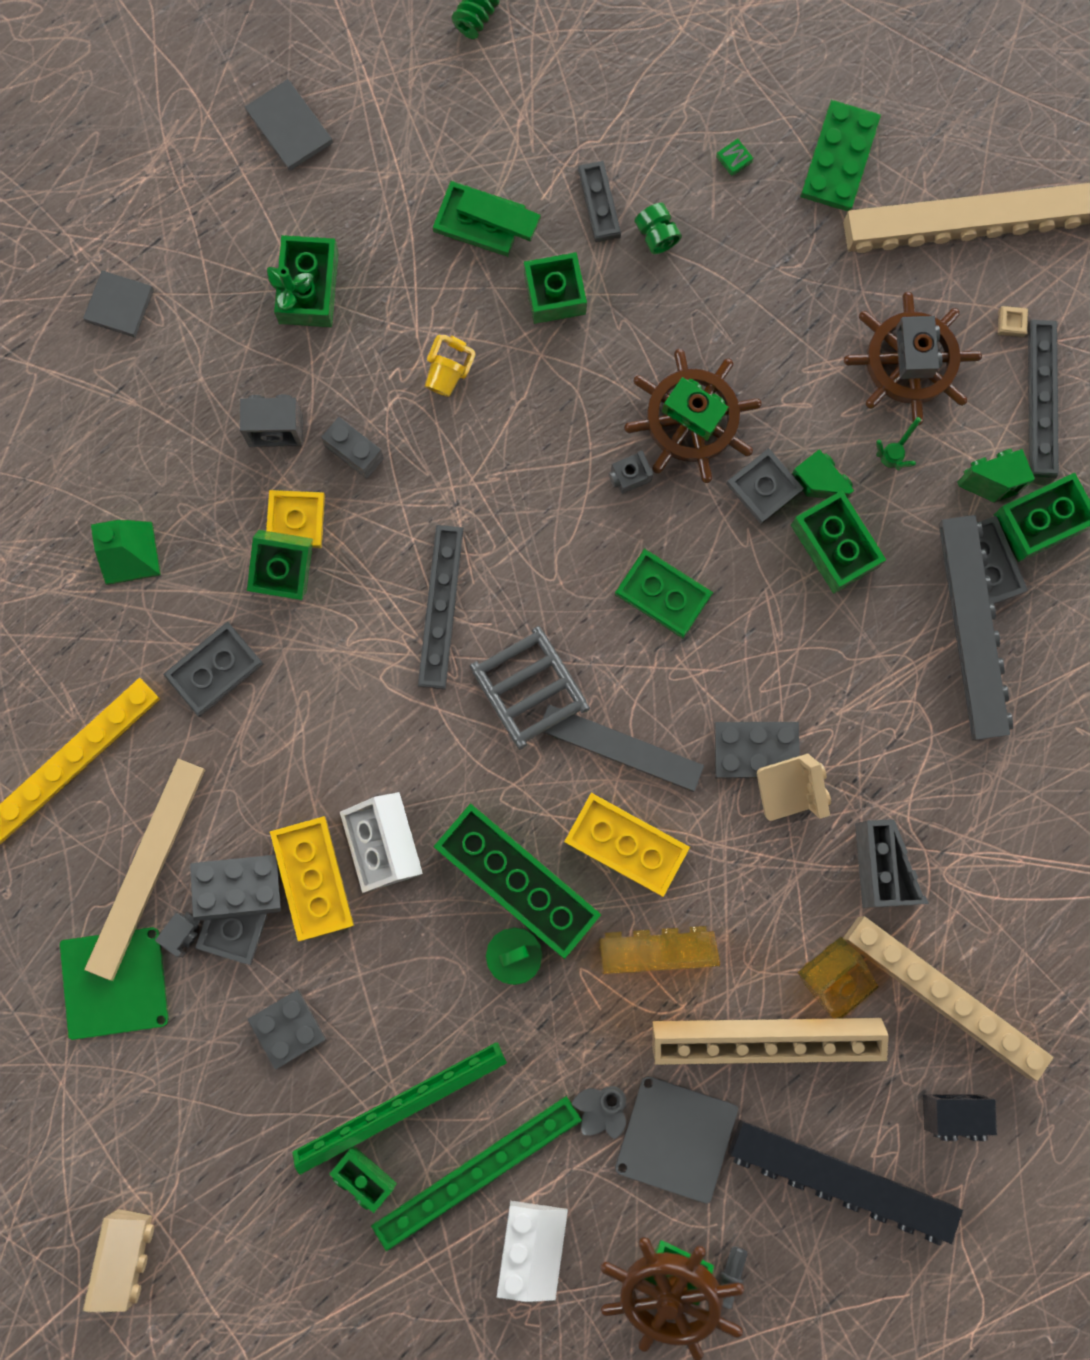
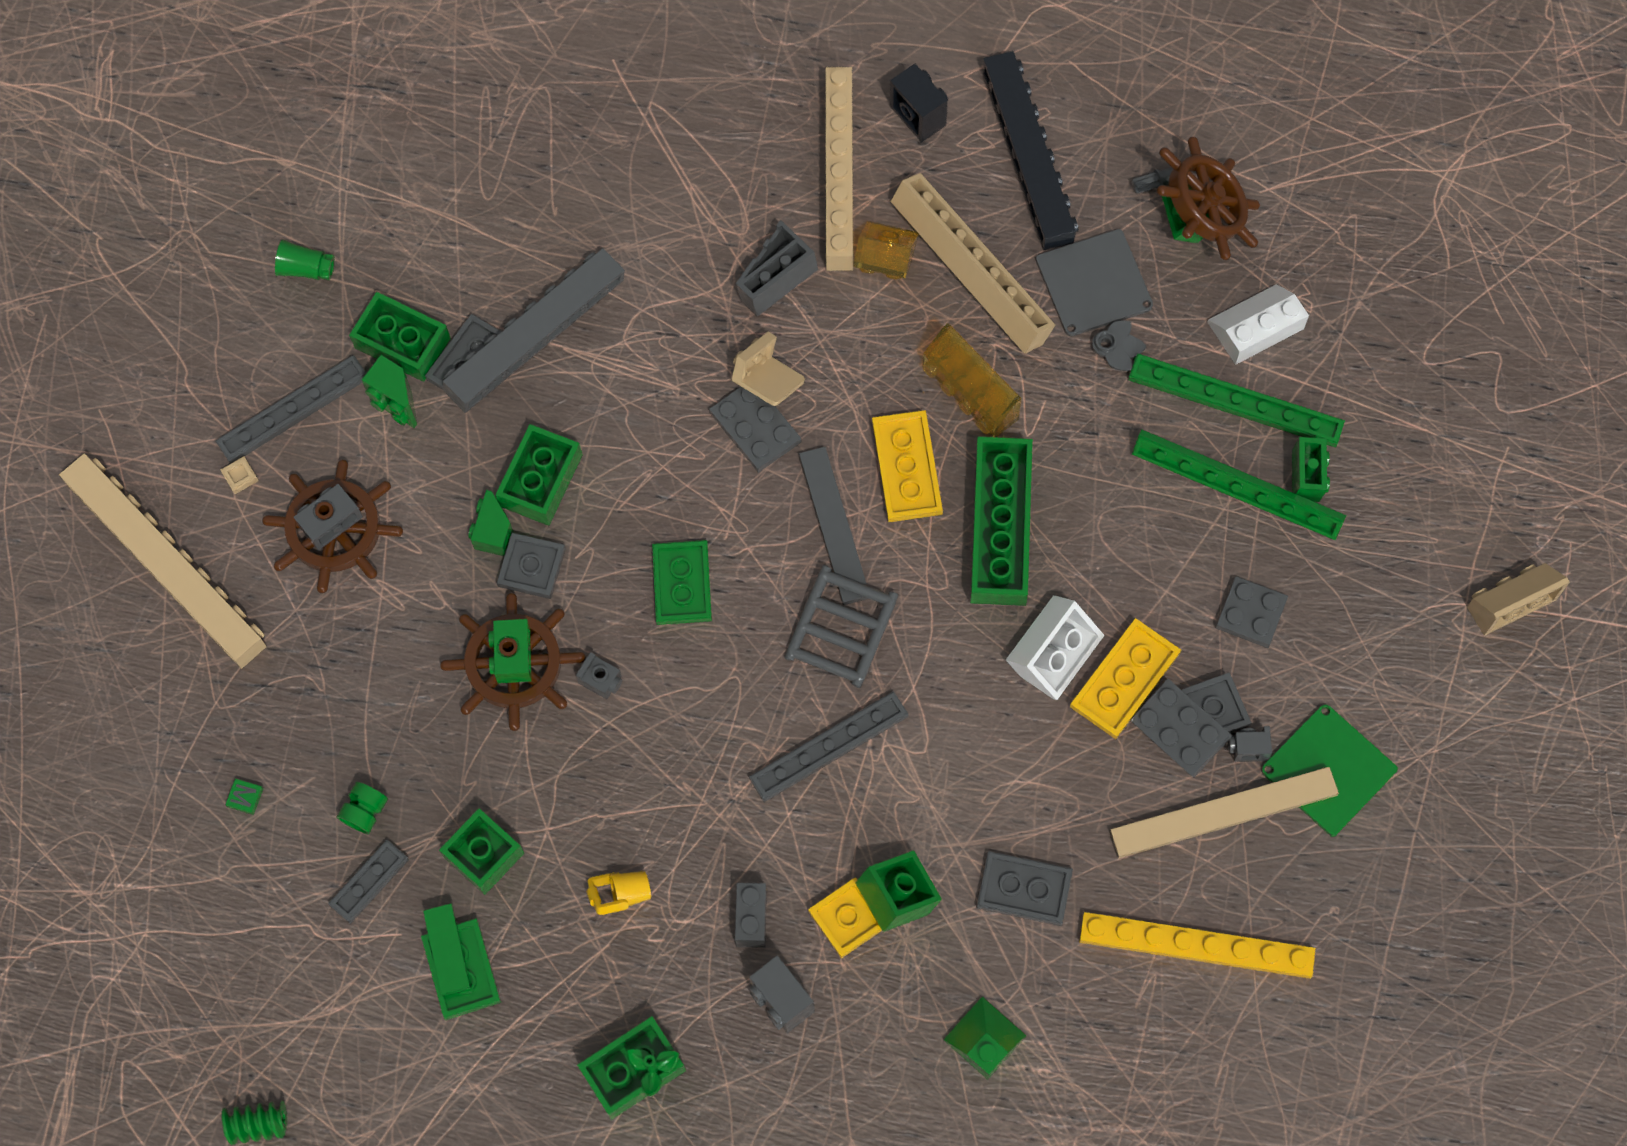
camera: 120 degrees left, 10 degrees down
green tile [486,928,542,985] -> none
green plate [800,99,881,212] -> none
green plant [876,417,921,471] -> none

